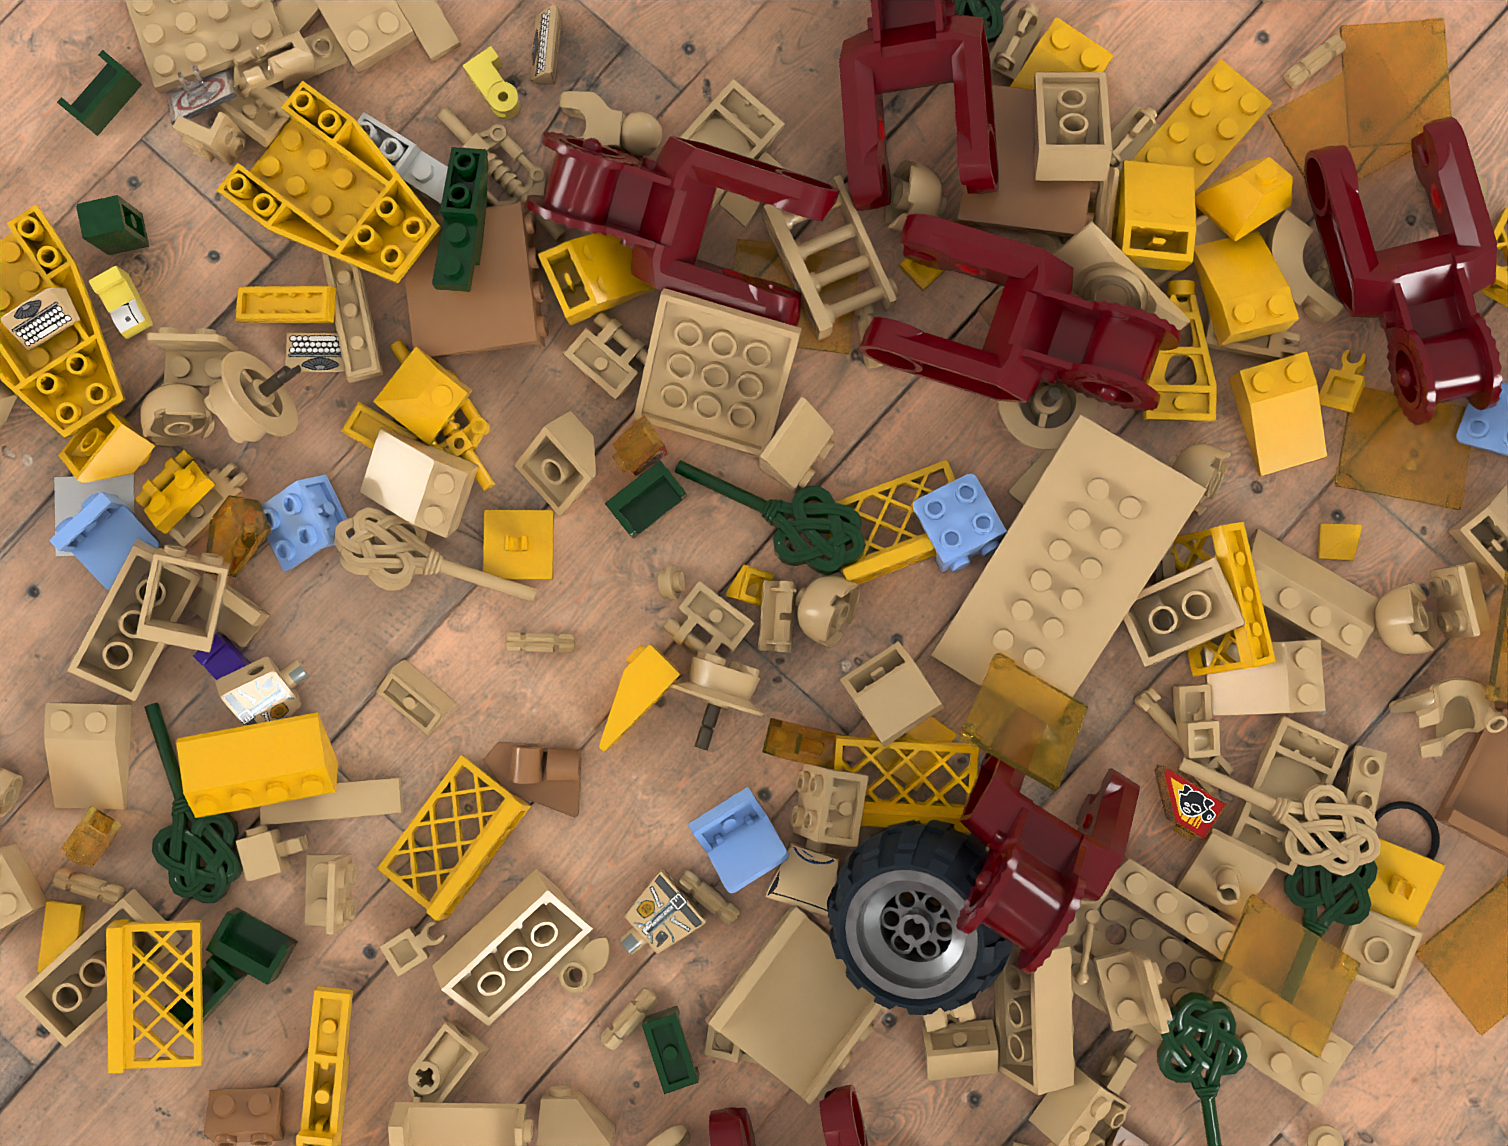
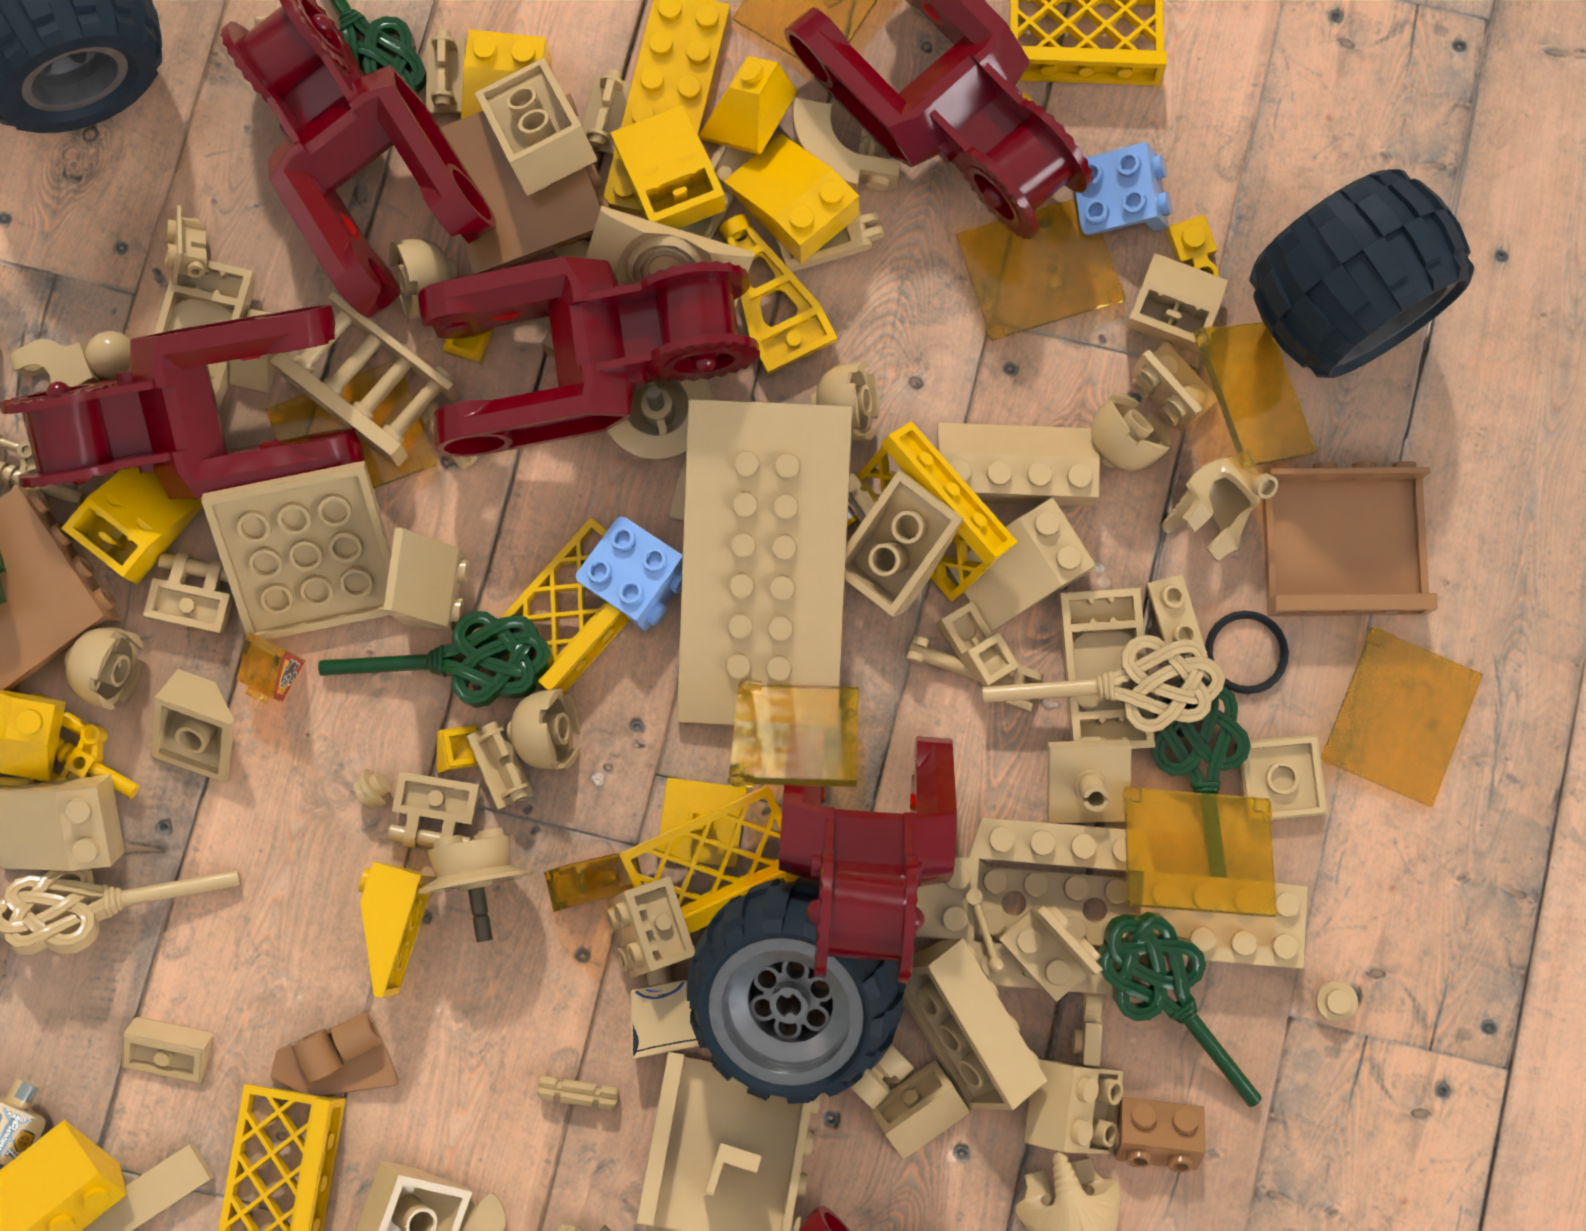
camera: 30 degrees left, 5 degrees down
yellow piece [483,510,554,580] -> none
tan axle [506,632,575,653] -> none
dark green panel [605,460,687,539] -> none
torso [619,868,707,955] -> none
light blue bracket [688,787,789,893] -> none
tan slope [840,641,944,747] -> none
tan axle [1094,166,1120,240] -> none
slope [1154,765,1227,842] -> none
yellow slope [1228,351,1327,477] -> none
yellow slope [1317,524,1362,561] -> none
yellow plate [1319,349,1367,413] -> none
yellow piece [1354,837,1446,928] -> none
none -> tan cylinder [64,626,144,710]
none -> tan hinge [164,205,208,285]
none -> tan panel [703,1143,762,1197]

